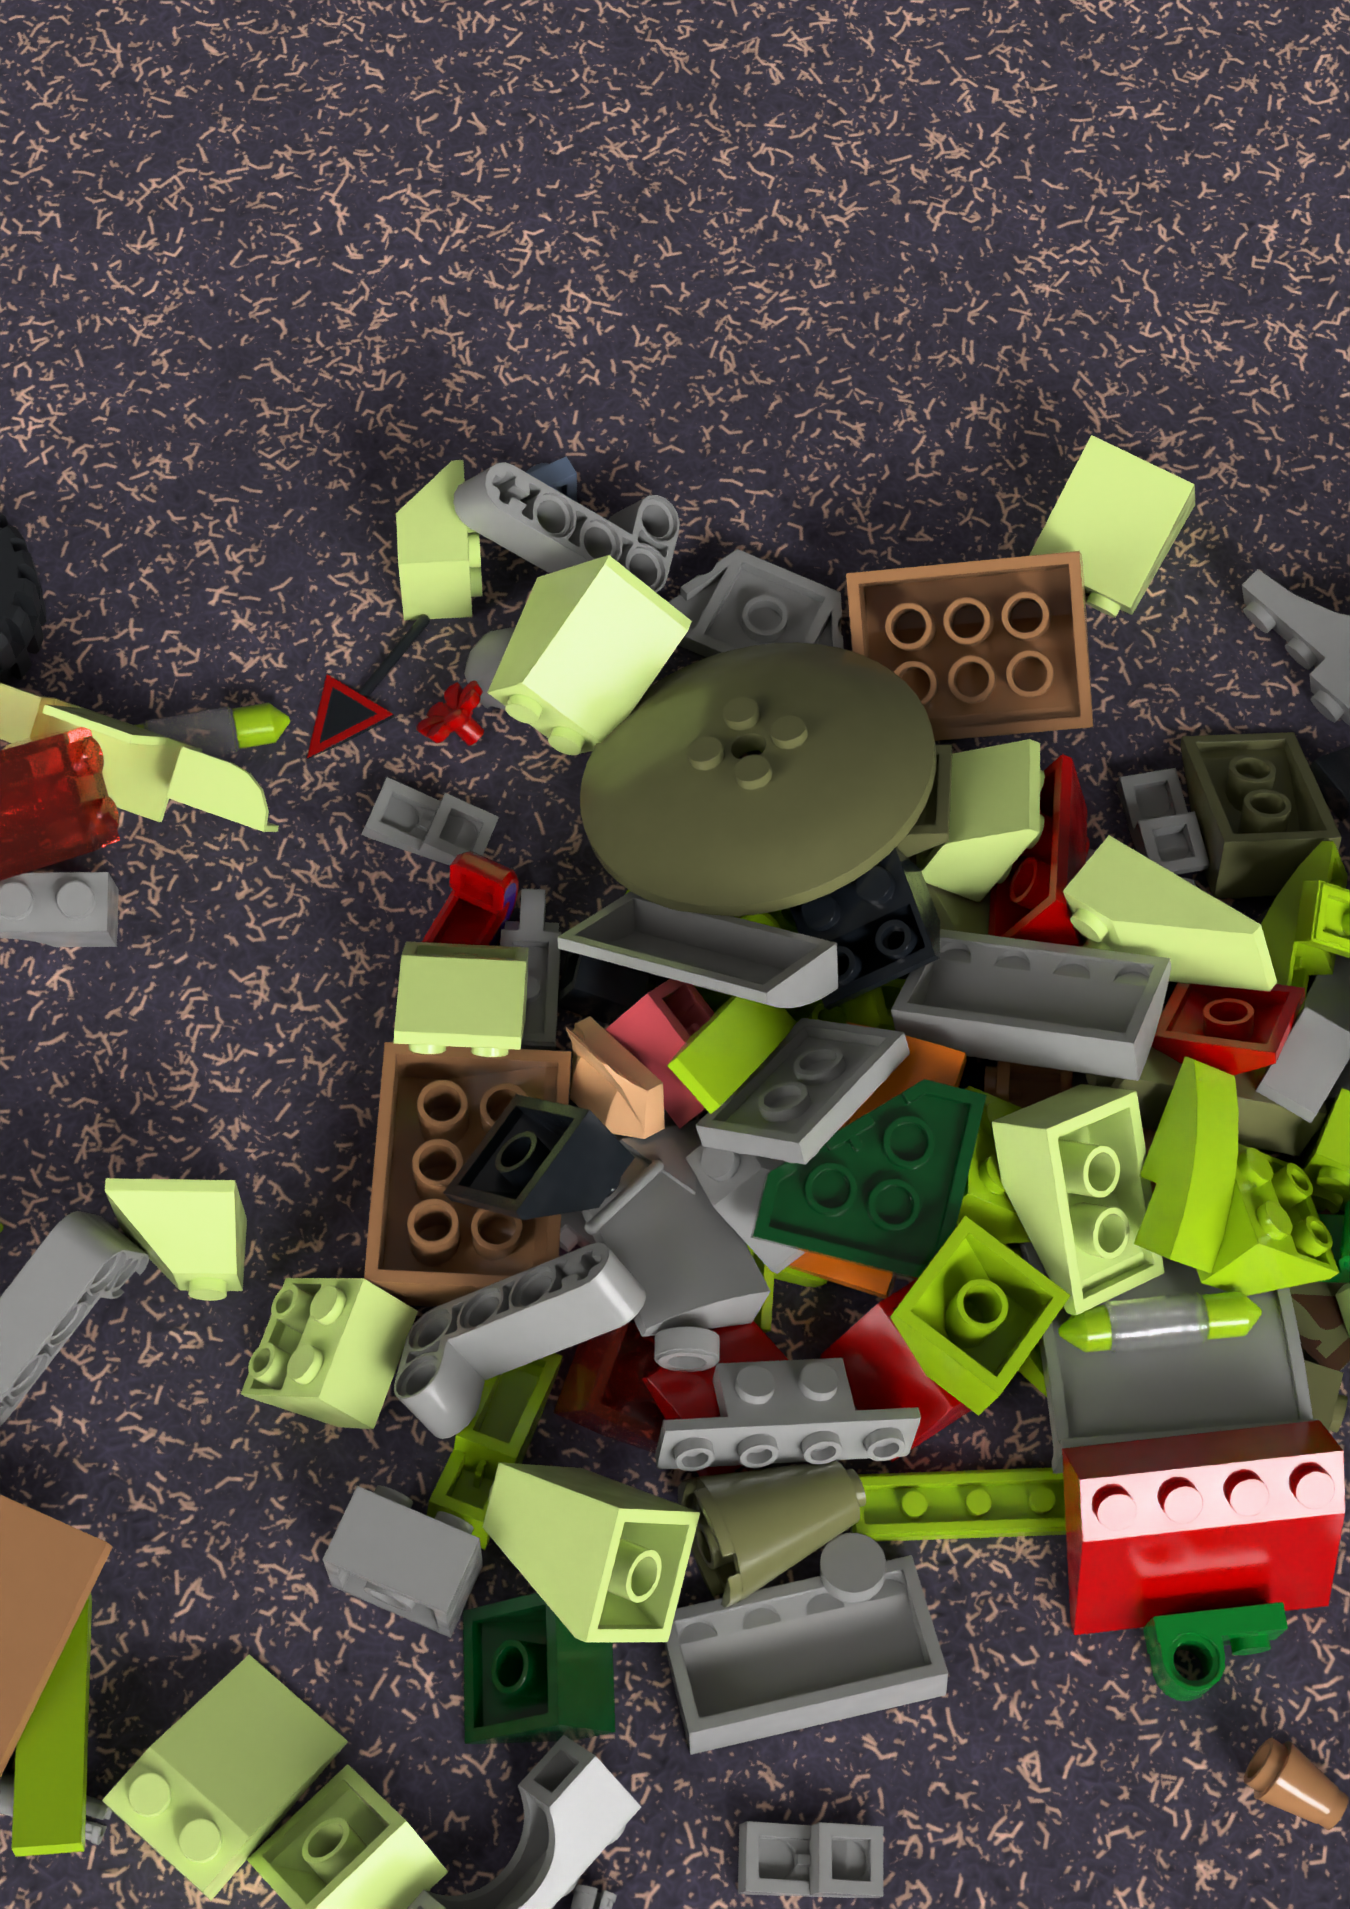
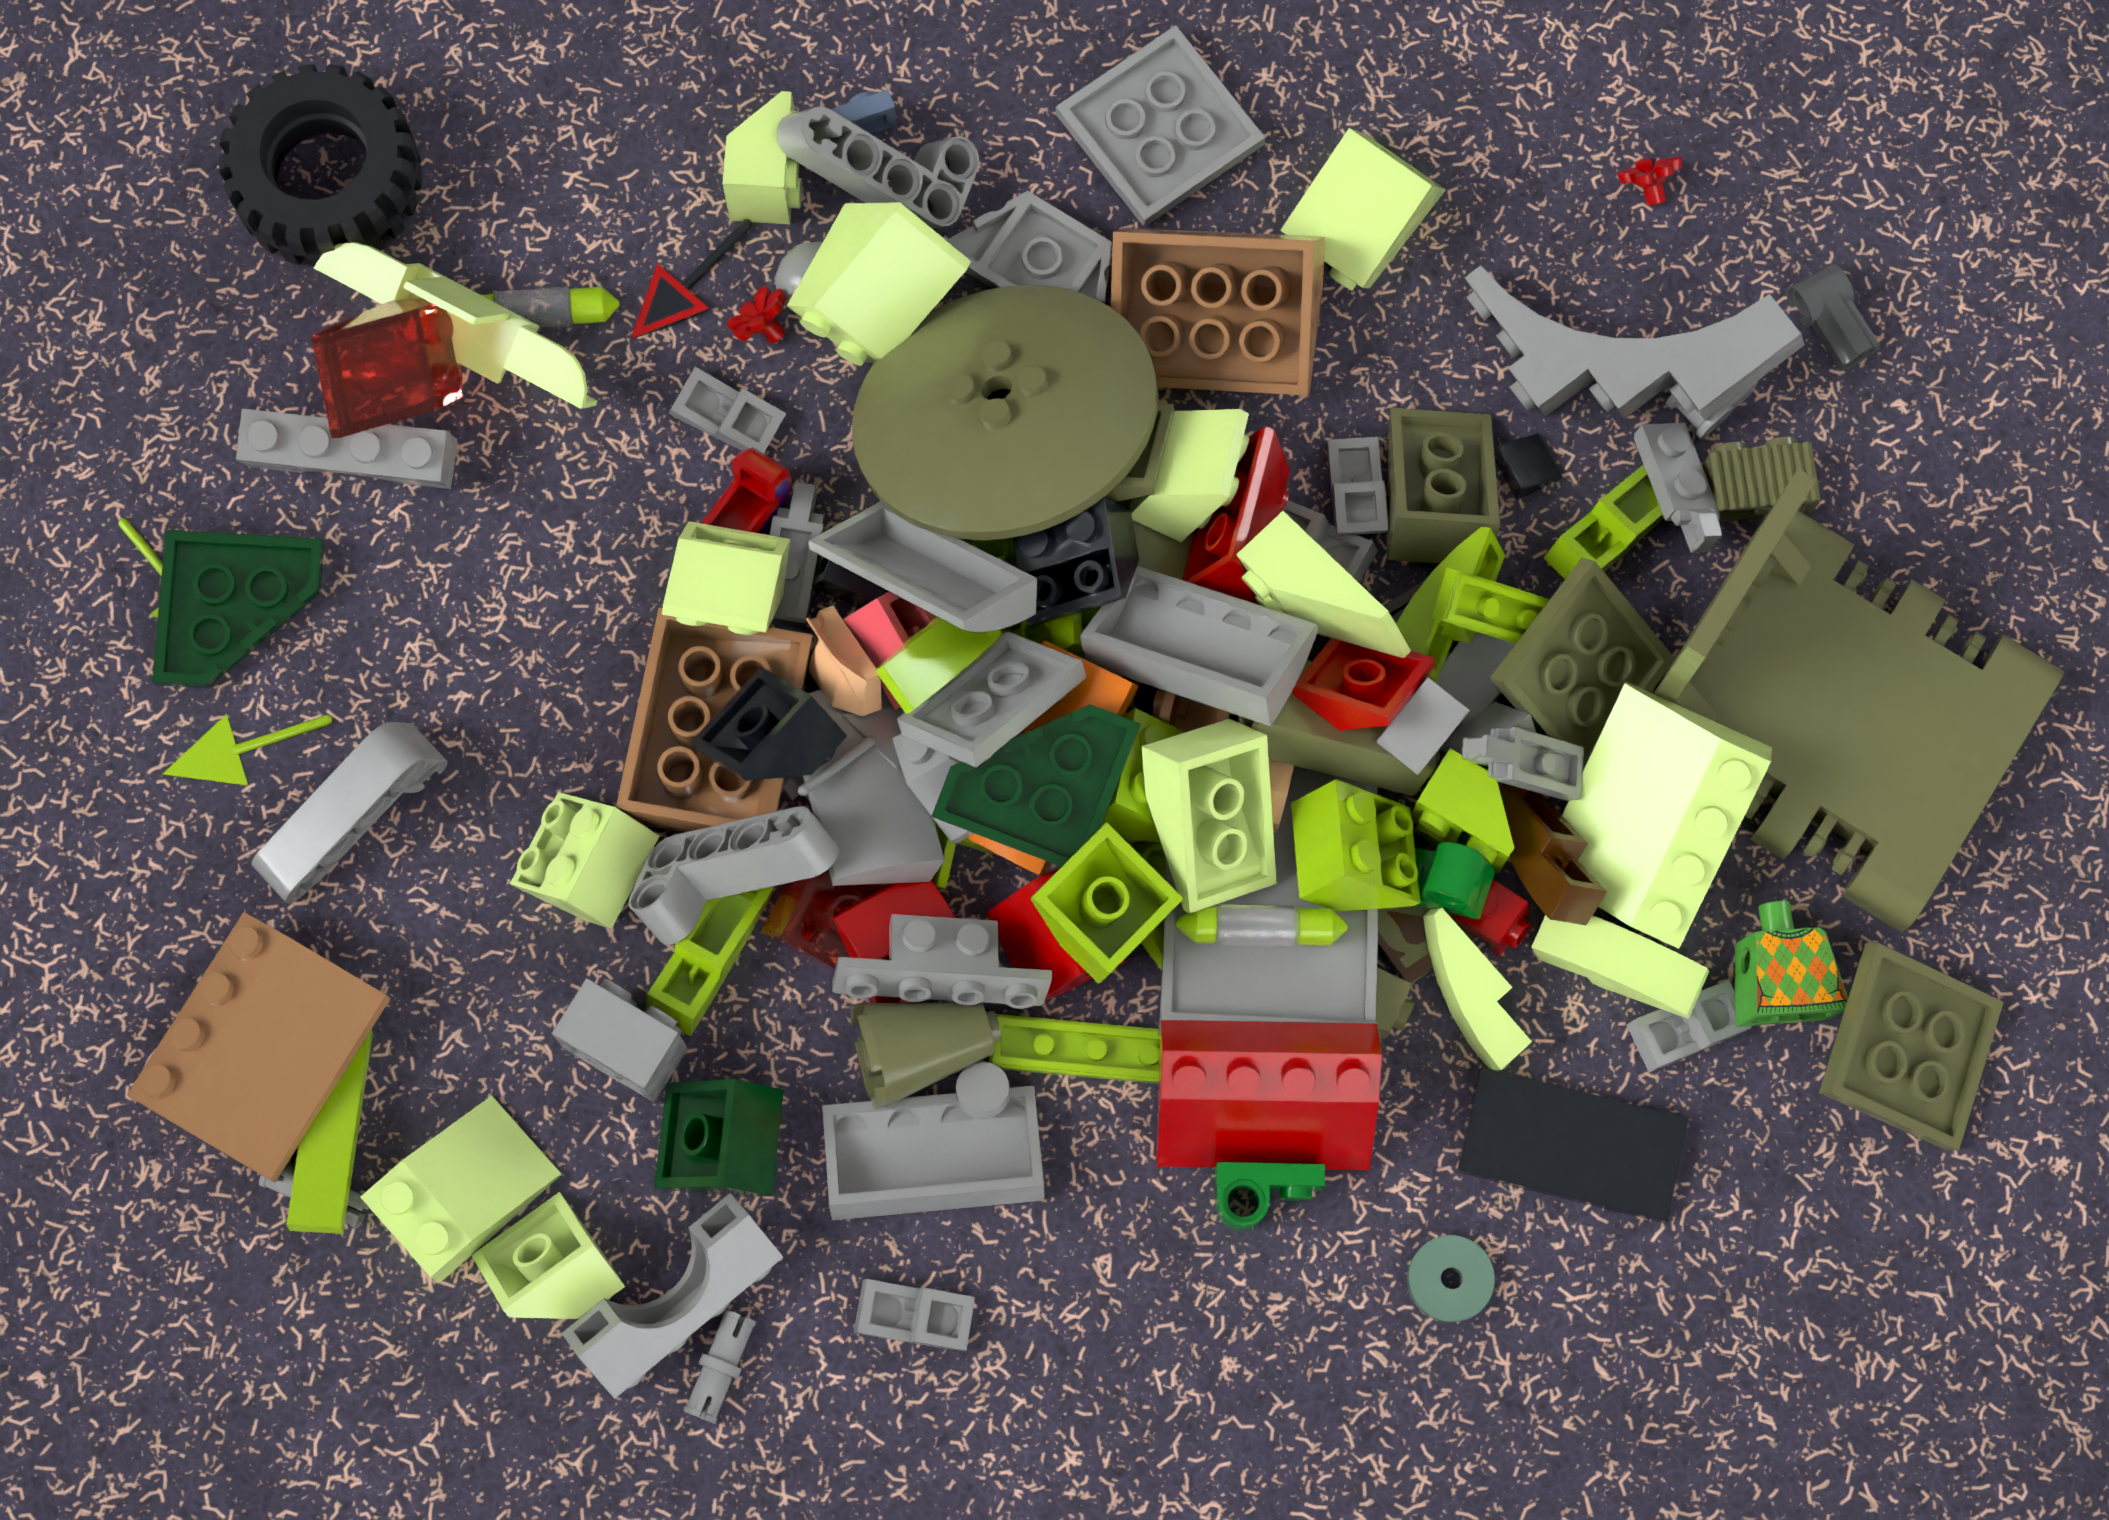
camera: 10 degrees right, 10 degrees up
yellowish green slope [105,1178,247,1301] -> none
yellowish green slope [483,1463,700,1642] -> none
light grey tile [654,1327,720,1372] -> none
lime slope [1134,1056,1239,1274] -> none
medium nougat cone [1244,1738,1349,1830] -> none
none -> light grey plate [1056,25,1265,227]

